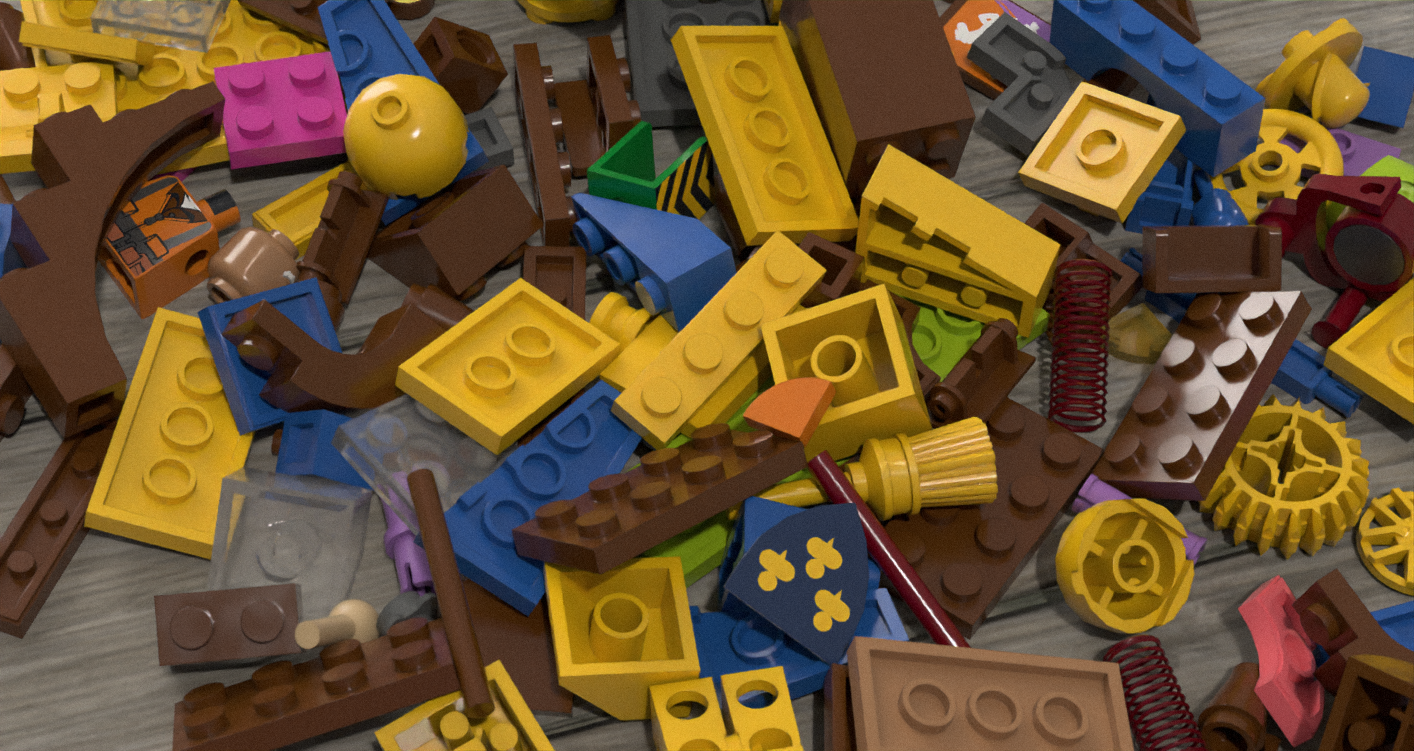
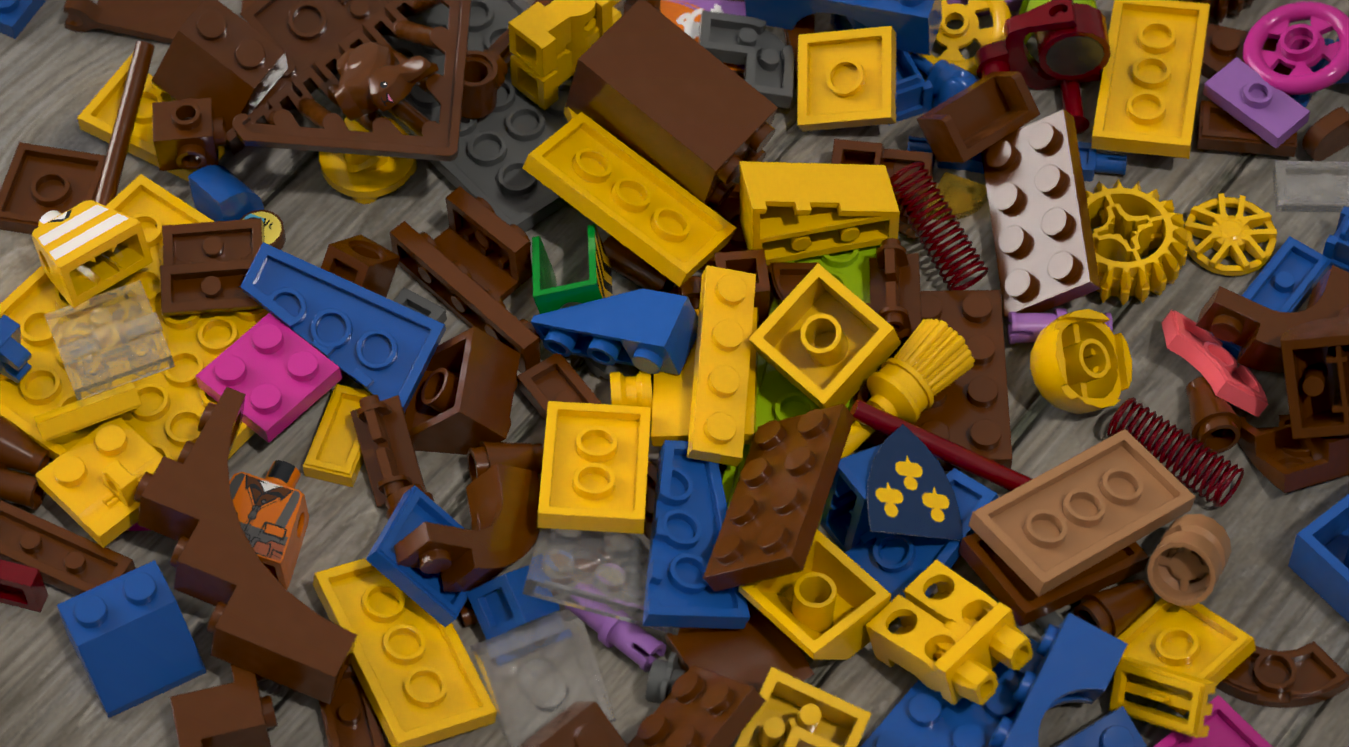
camera: 30 degrees left, 5 degrees up
medium nougat head [206,227,300,304] -> none
tan bar [295,599,380,649] -> none
yellow cylinder [343,74,469,200] -> none
reddish brown bar [407,469,495,718] -> none
orange tile [742,377,836,448] -> none

